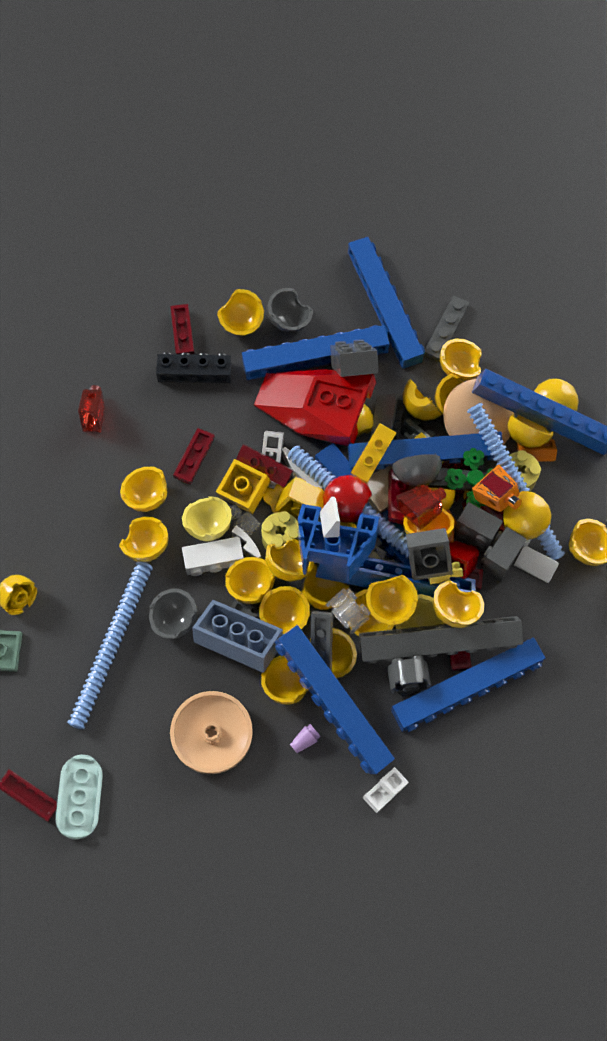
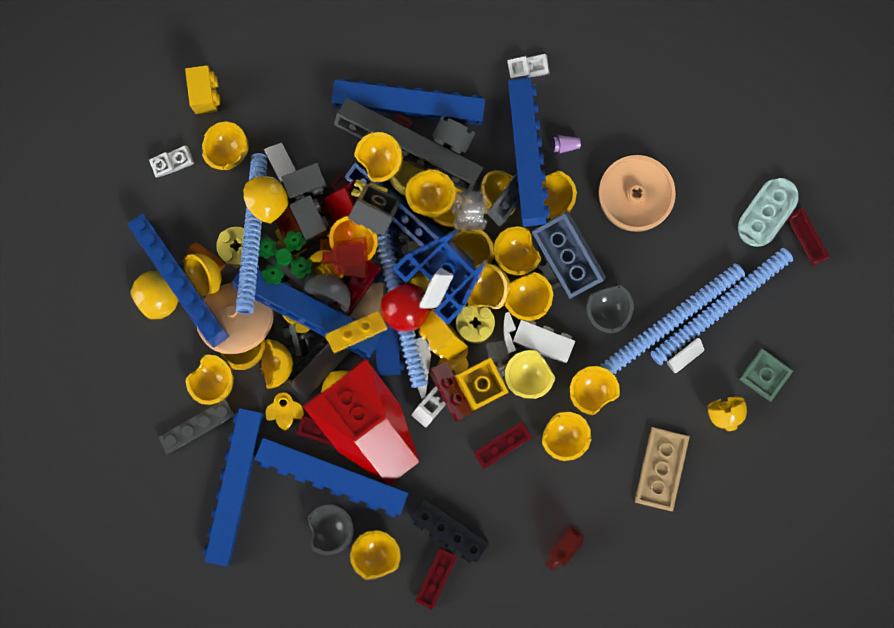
camera: 145 degrees left, 15 degrees up
dark grey brick [330,340,378,377] -> none
orange torso [472,465,522,512] -> none
none -> yellow plate [265,392,304,431]
none -> tan tile [634,427,690,512]
none -> light blue piece [650,248,793,365]
none -> white slope [667,338,704,373]

